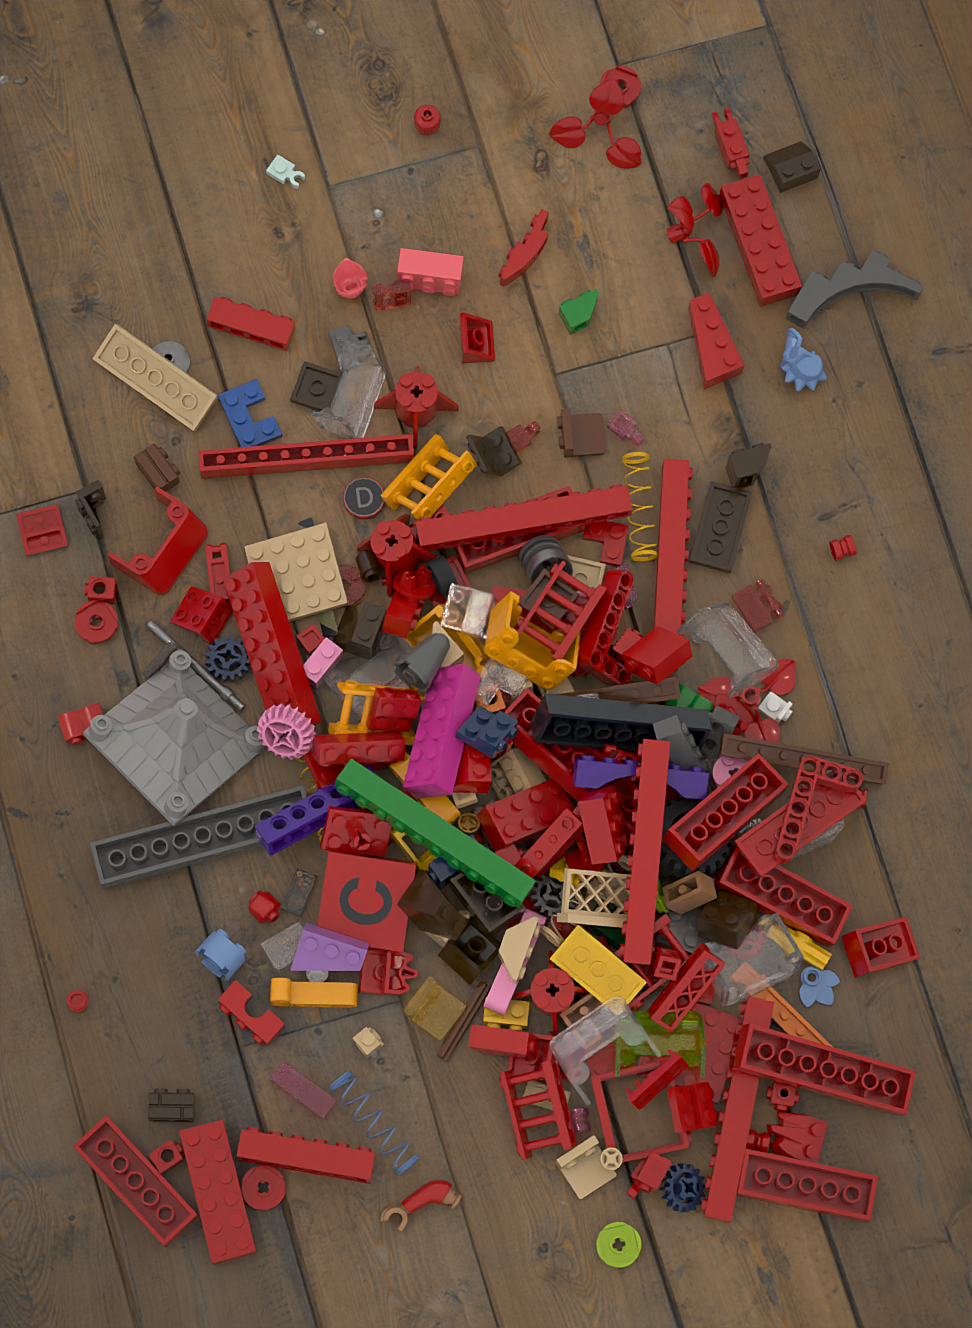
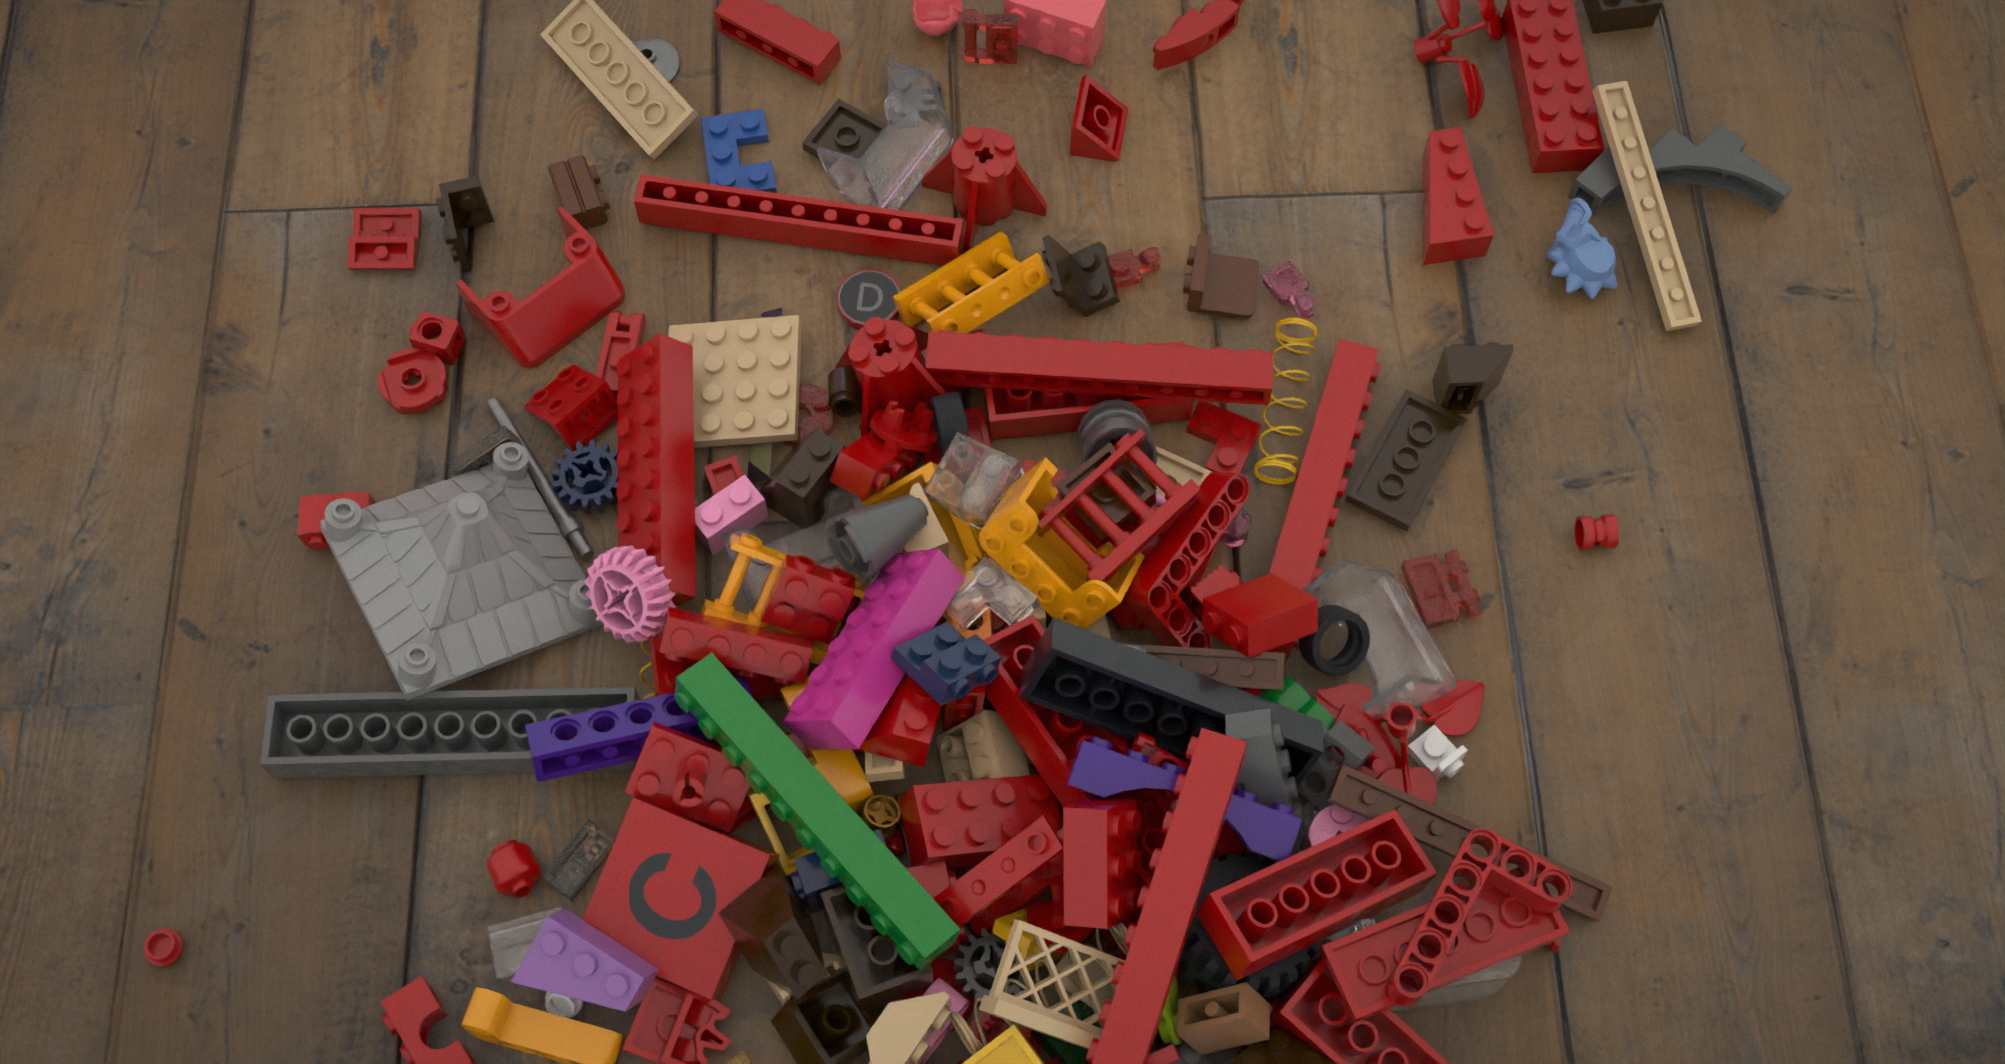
camera: 20 degrees right, 10 degrees down
medium blue brick [195,929,246,981] -> none
green slope [559,289,599,335] -> none
none -> black tyre [1298,605,1370,676]
none -> tan plate [1593,81,1702,332]

